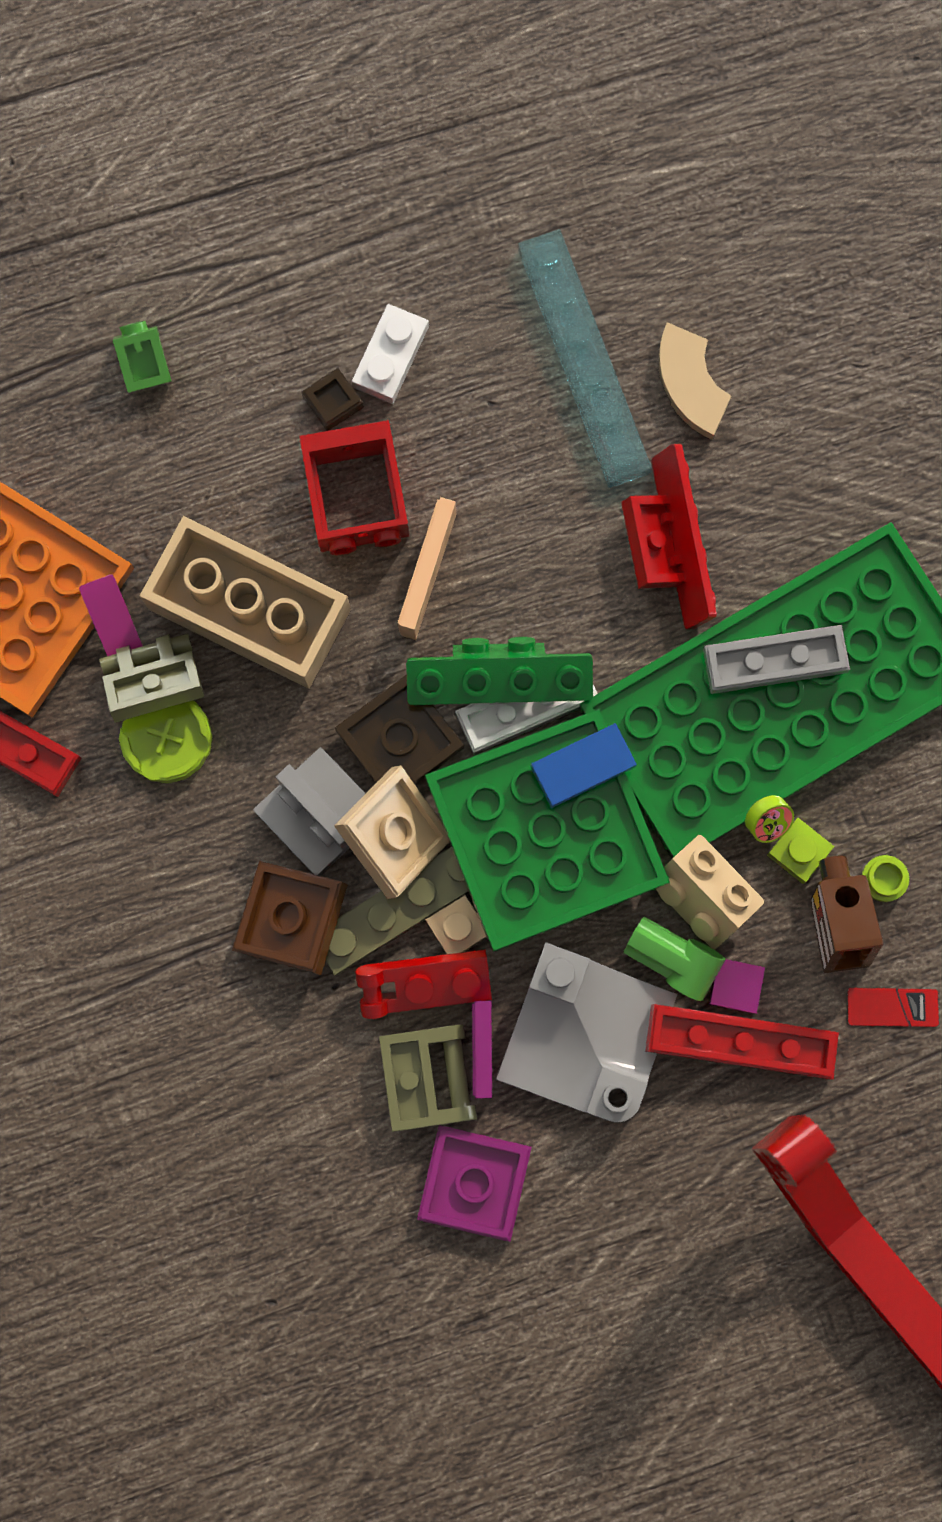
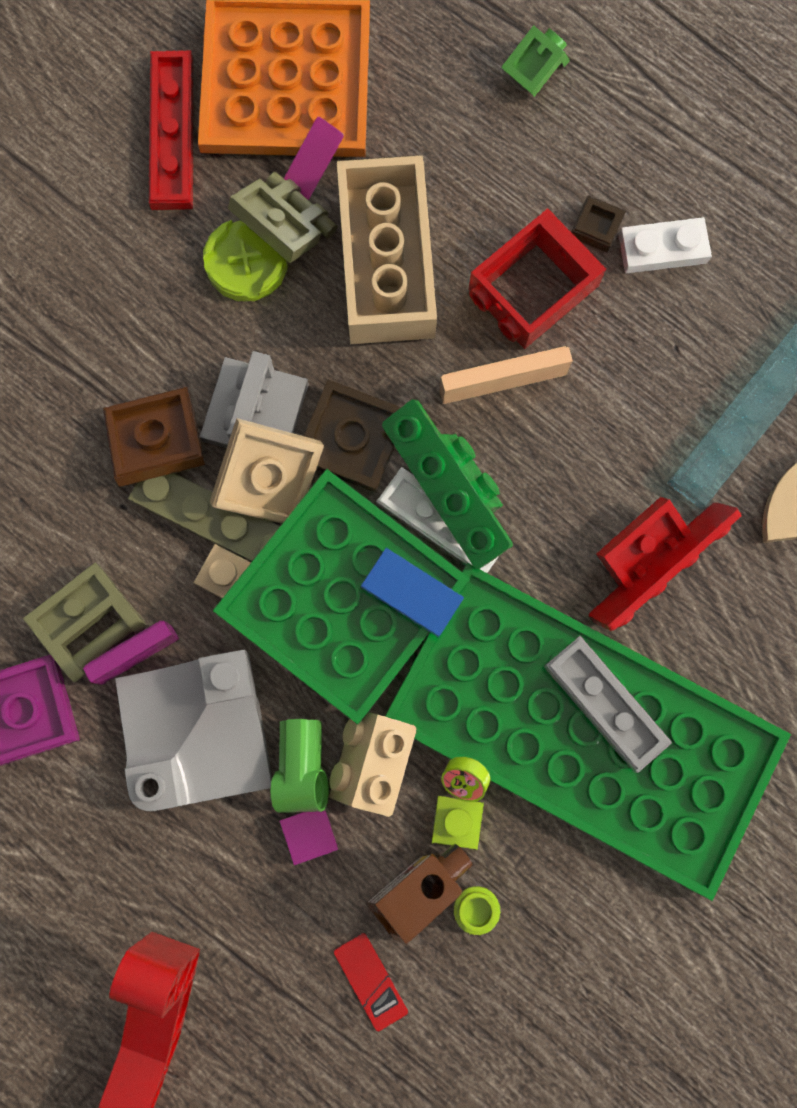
camera: 55 degrees right, 0 degrees up
red plate [355,949,492,1019] -> none
red tile [645,1004,839,1080] -> none

